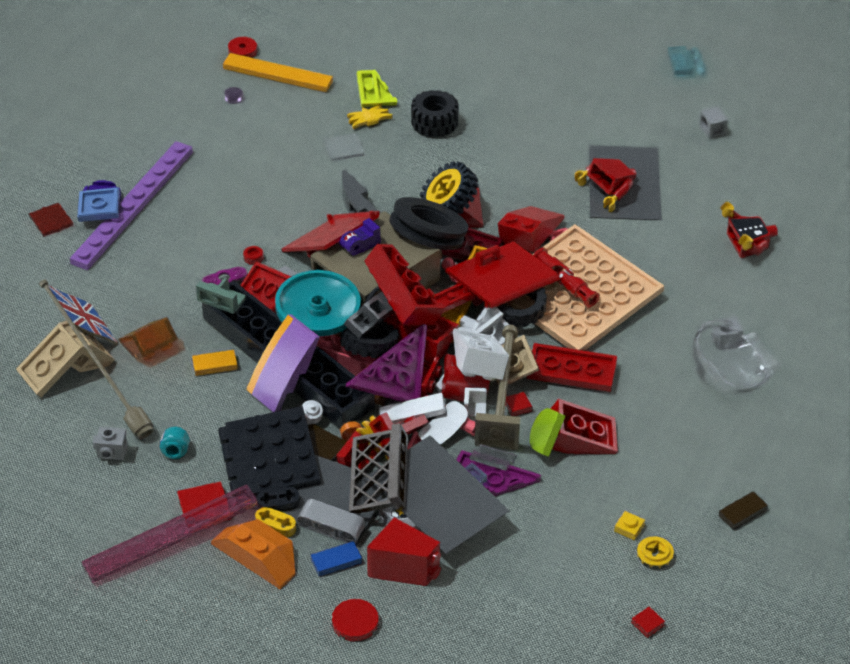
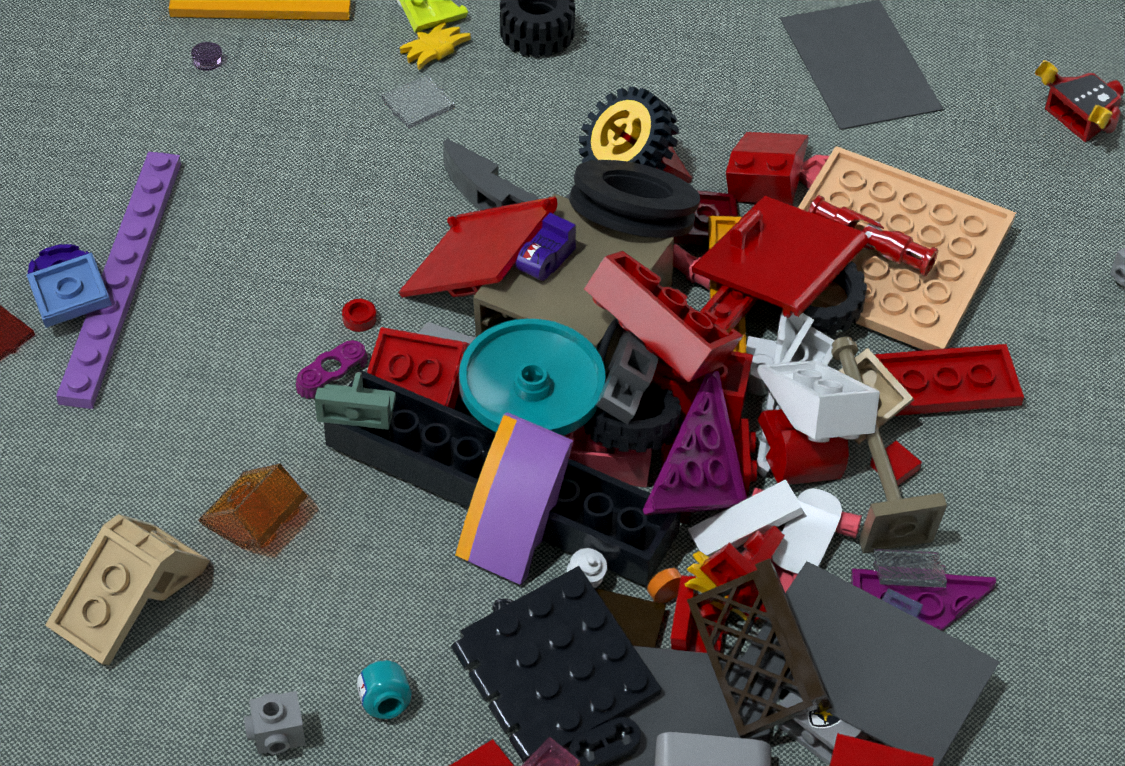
camera: 20 degrees left, 5 degrees up
flag [39,279,154,439] -> none
light orange tile [192,350,238,376] -> none
white panel [464,387,487,421] -> none
lime tile [530,408,565,456] -> none
red slope [550,399,618,454] -> none
red torso [574,158,637,212] -> none

